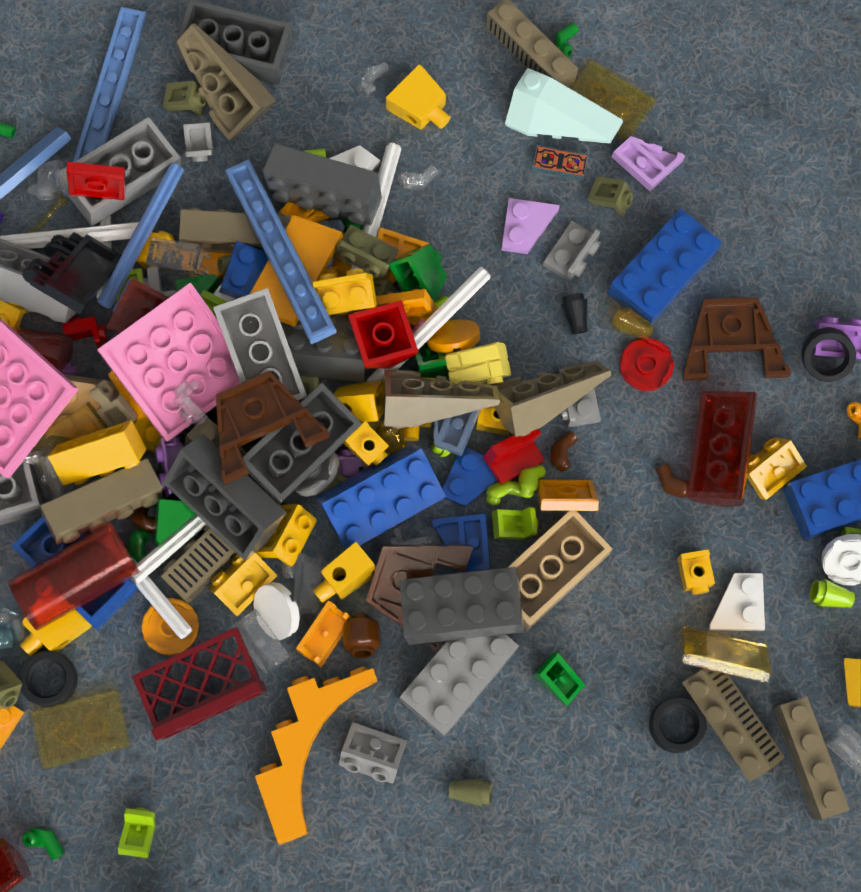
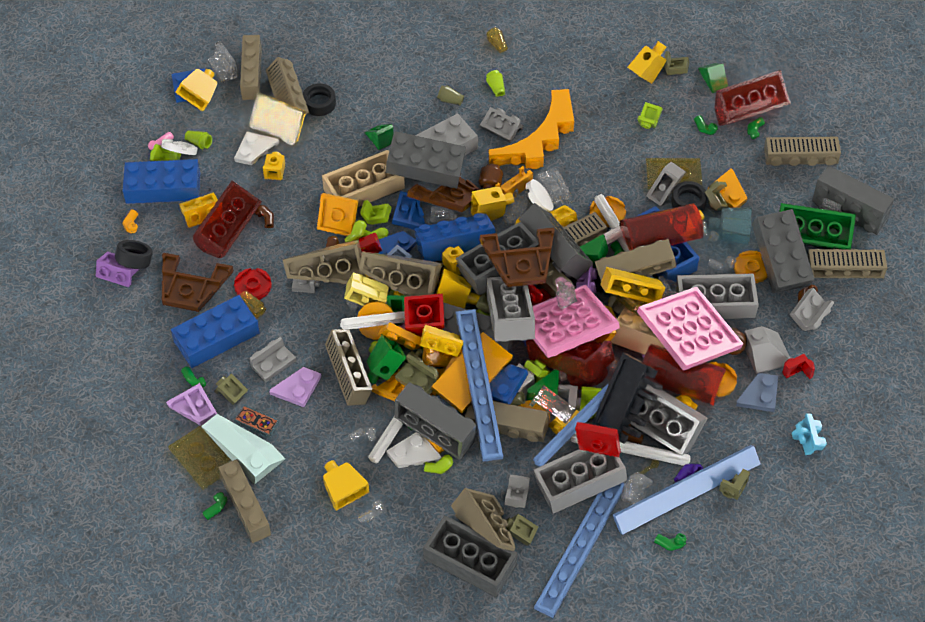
camera: 160 degrees left, 20 degrees down
dark tan plate [90,379,138,427] -> none
dark red fence [132,627,268,741] -> none
black cone [561,293,588,335] -> none
none -> green arm [181,366,206,387]
none -> dark tan brick [325,329,372,406]
none -> lime cone [486,70,505,97]
none -> light grey slope [646,162,686,206]

